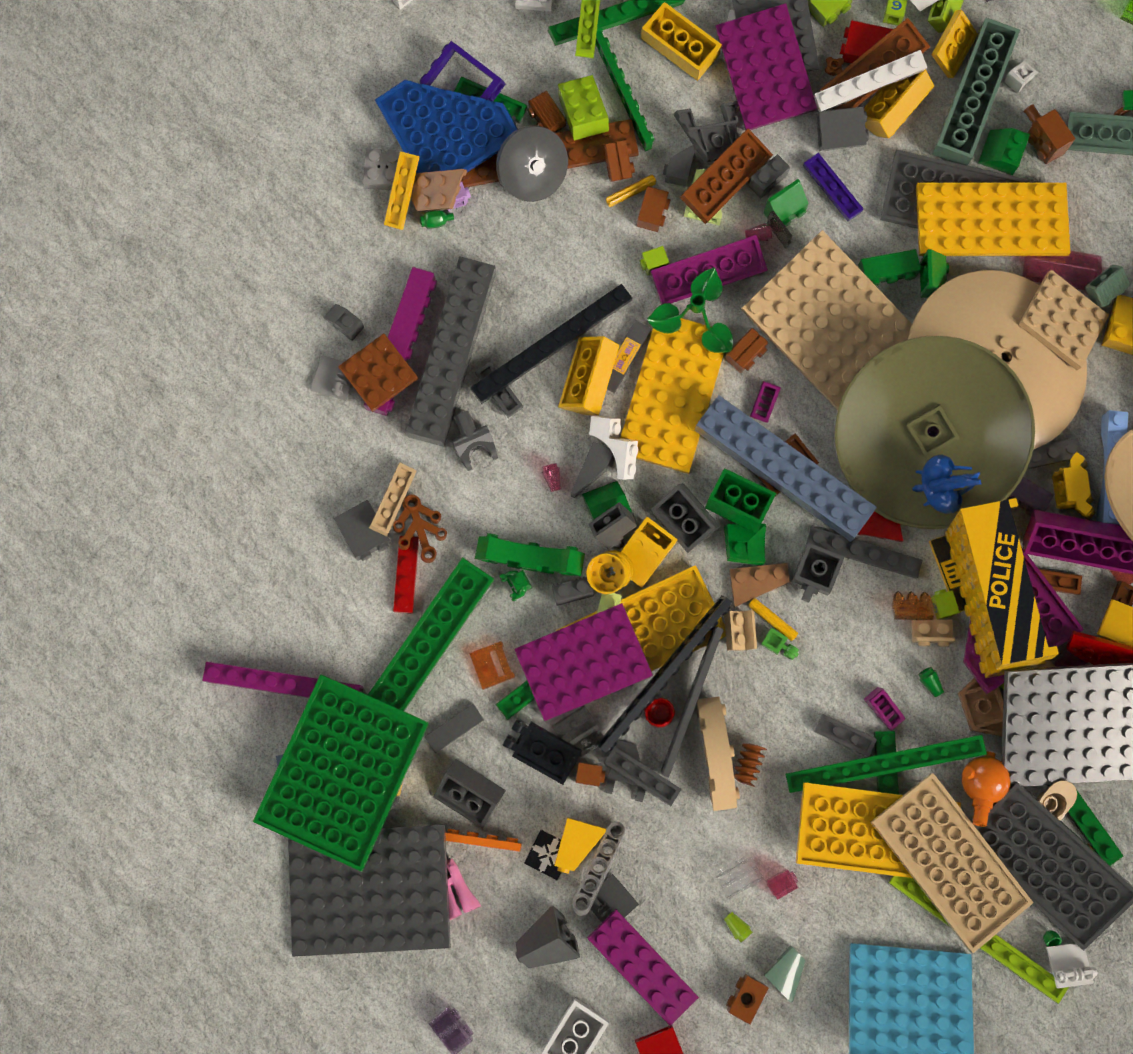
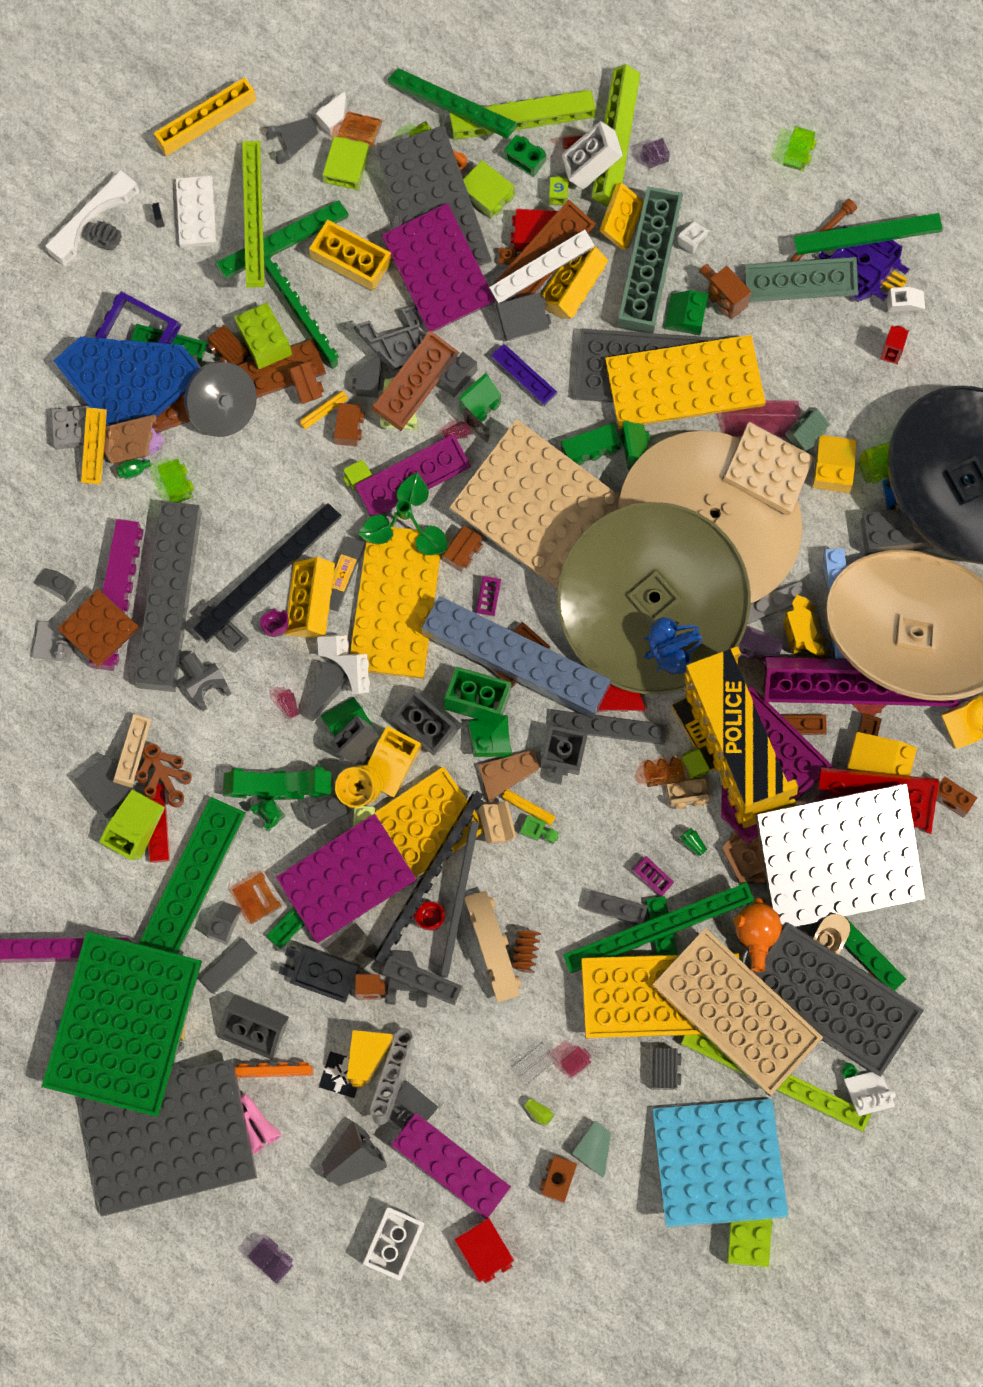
camera: 10 degrees left, 5 degrees down
none -> lime slope [99,789,165,860]
none -> clear neon green brick [157,459,195,503]
none -> dark grey slope [207,902,242,945]
none -> magenta hair [260,609,289,637]
none -> dark grey brick [652,1048,681,1090]

